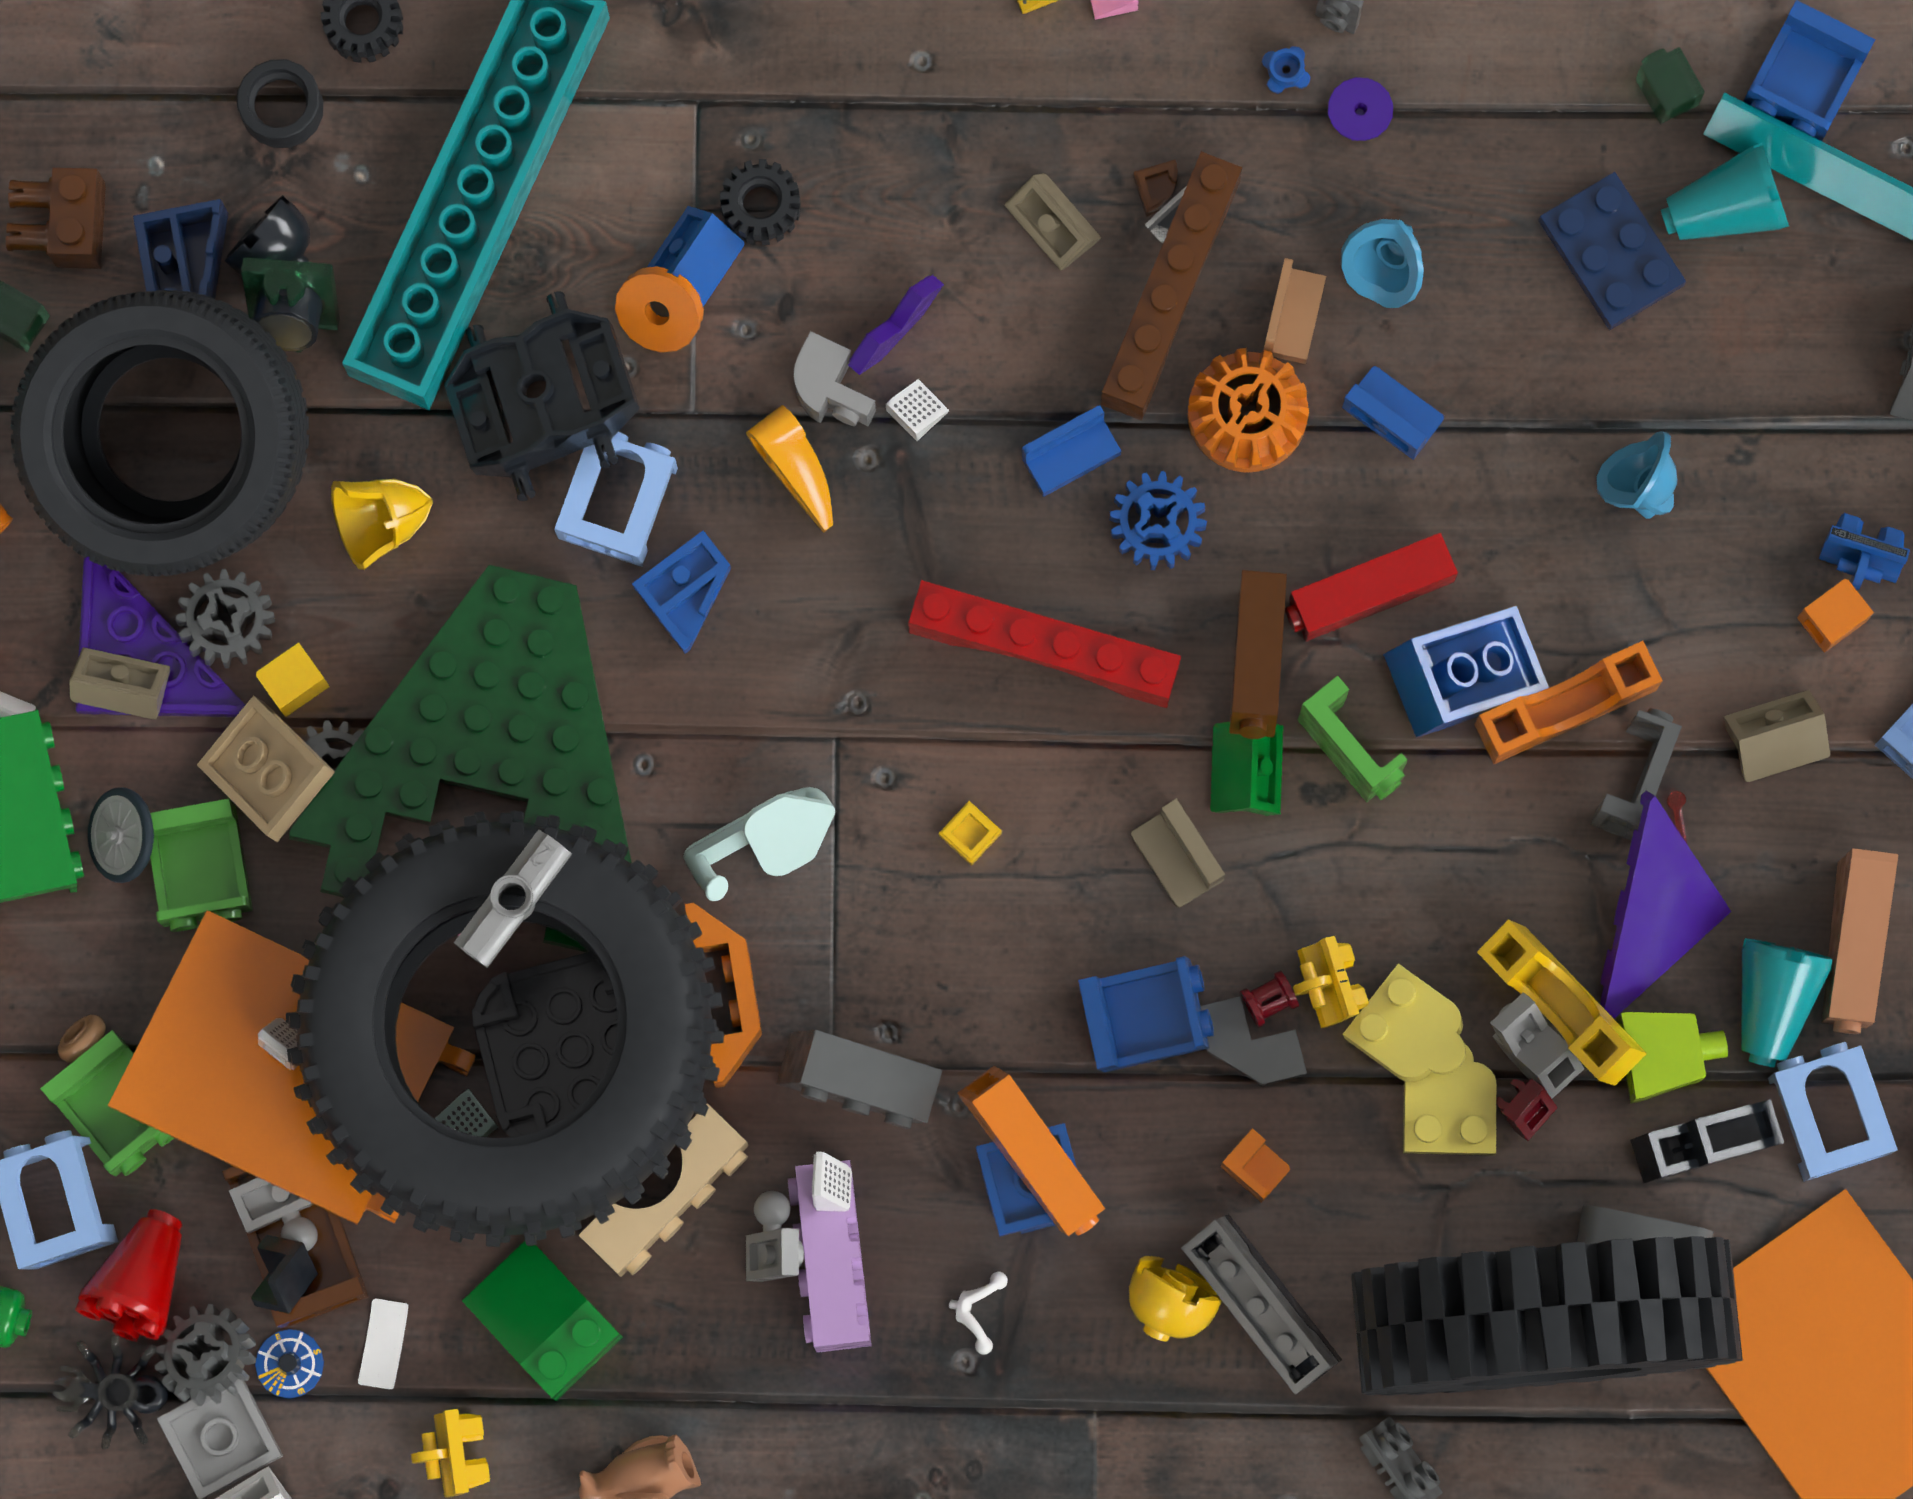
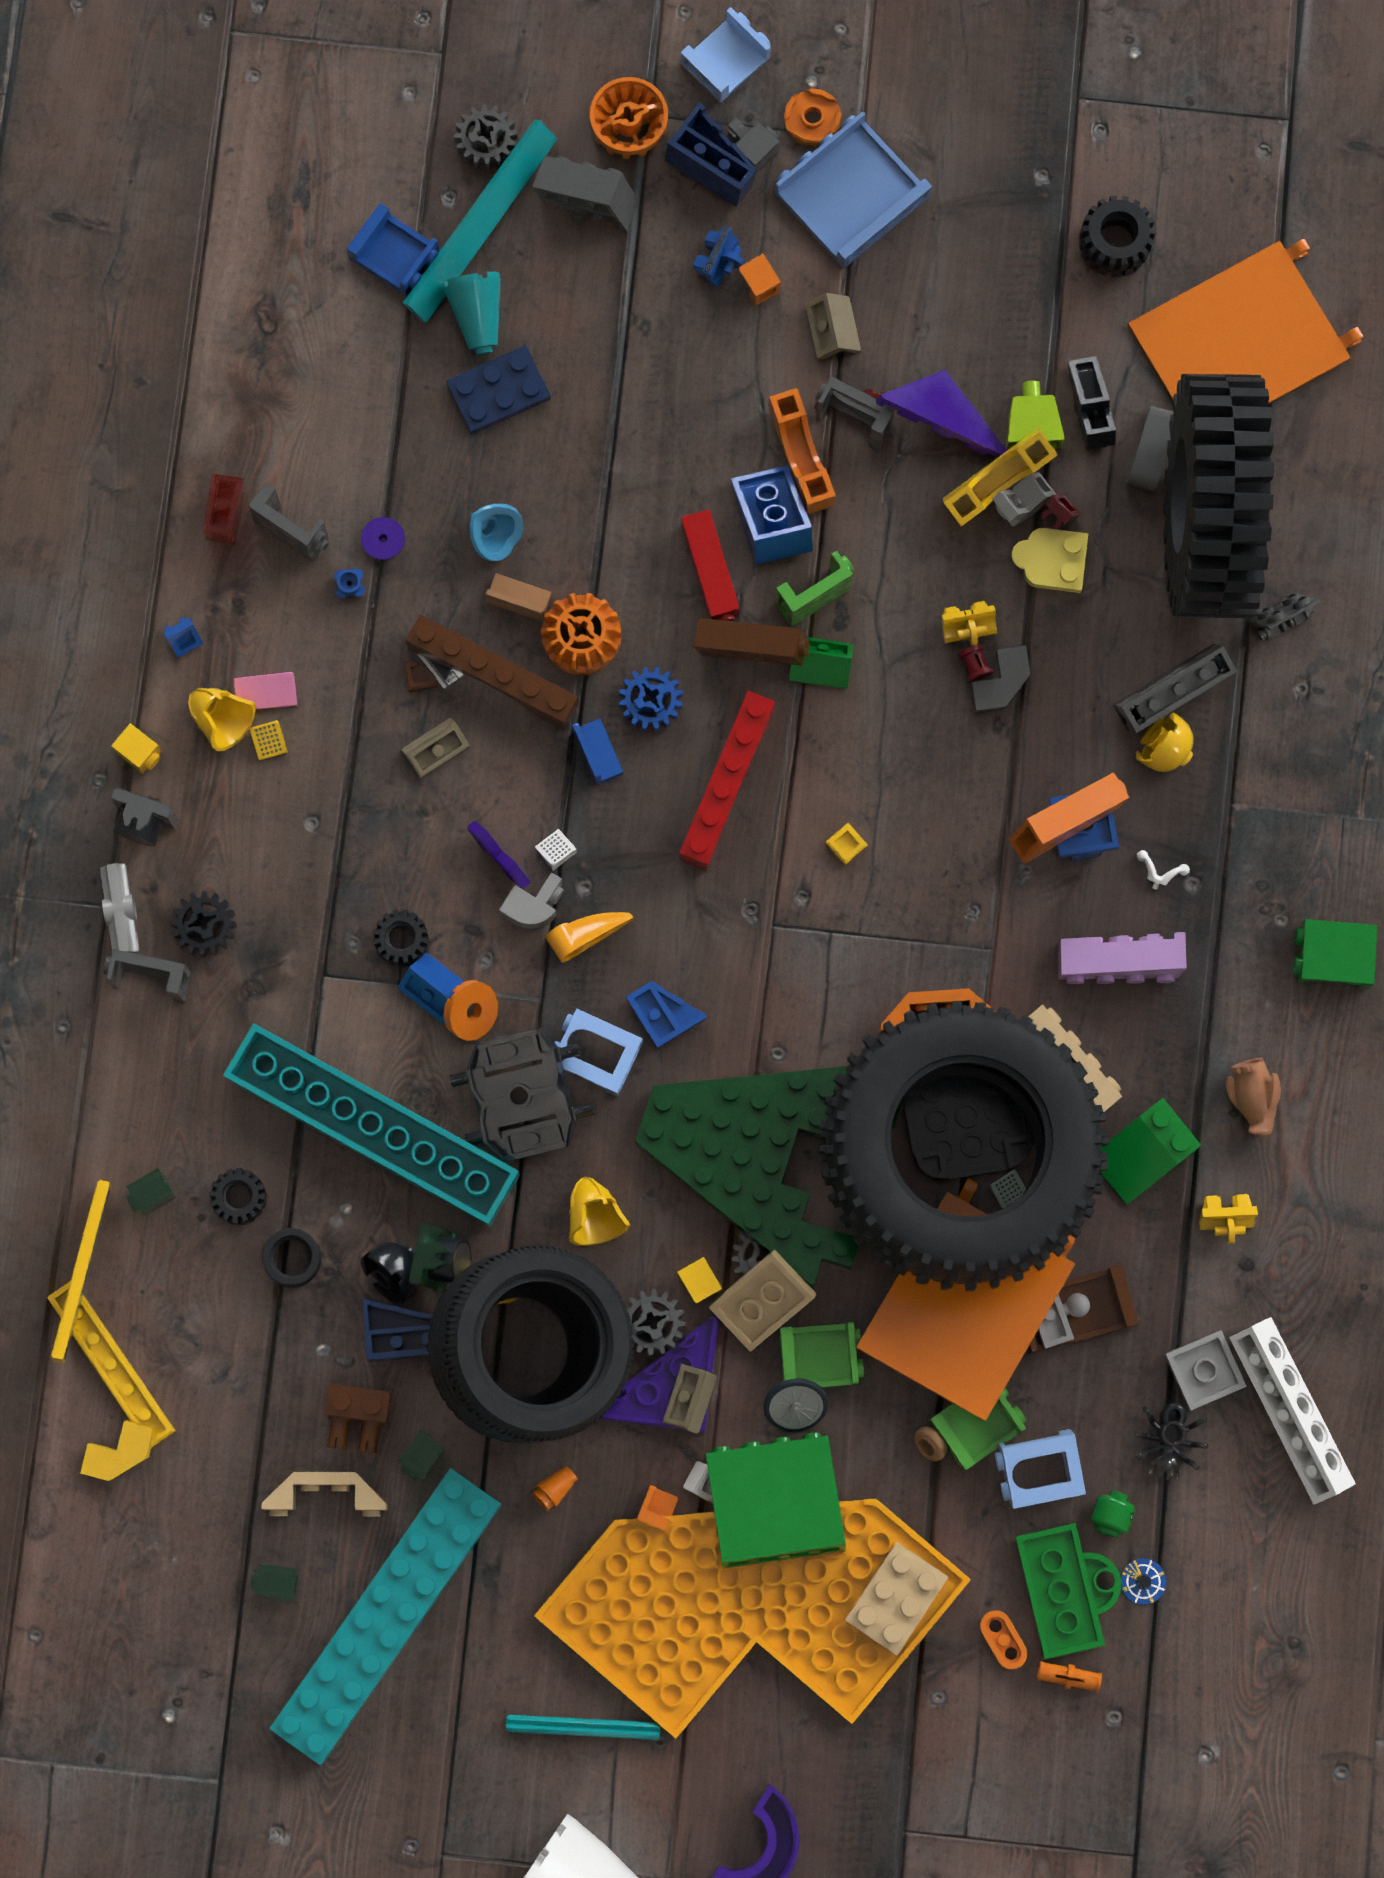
camera: 90 degrees left, 0 degrees up
red cone [75,1209,183,1342] -> none
dark grey gear [155,1304,256,1406] -> none
black panel [251,1235,318,1314] -> none
blue piece [255,1329,324,1398] -> none
white slope [258,1018,297,1070] -> none
white sticker [358,1299,409,1389] -> none
light grey piece [454,829,572,968] -> none
light aqua piece [684,787,835,901] -> none
light grey plate [746,1191,804,1282] -> none
dark grey wedge [776,1030,942,1129] -> none
white slope [812,1152,852,1211] -> none
blue panel [1078,956,1214,1072] -> none
dark tan panel [1131,798,1225,908] -> none
orange panel [1220,1128,1290,1203] -> none
blue panel [1342,366,1444,460] -> none
light yellow plate [1343,964,1466,1082] -> none
dark azure helmet [1596,431,1677,519] -> none
clear green brick [1635,47,1705,124] -> none
teal cone [1741,938,1833,1067] -> none
light blue panel [1768,1042,1898,1182] -> none
nougat slope [1821,848,1898,1034] -> none

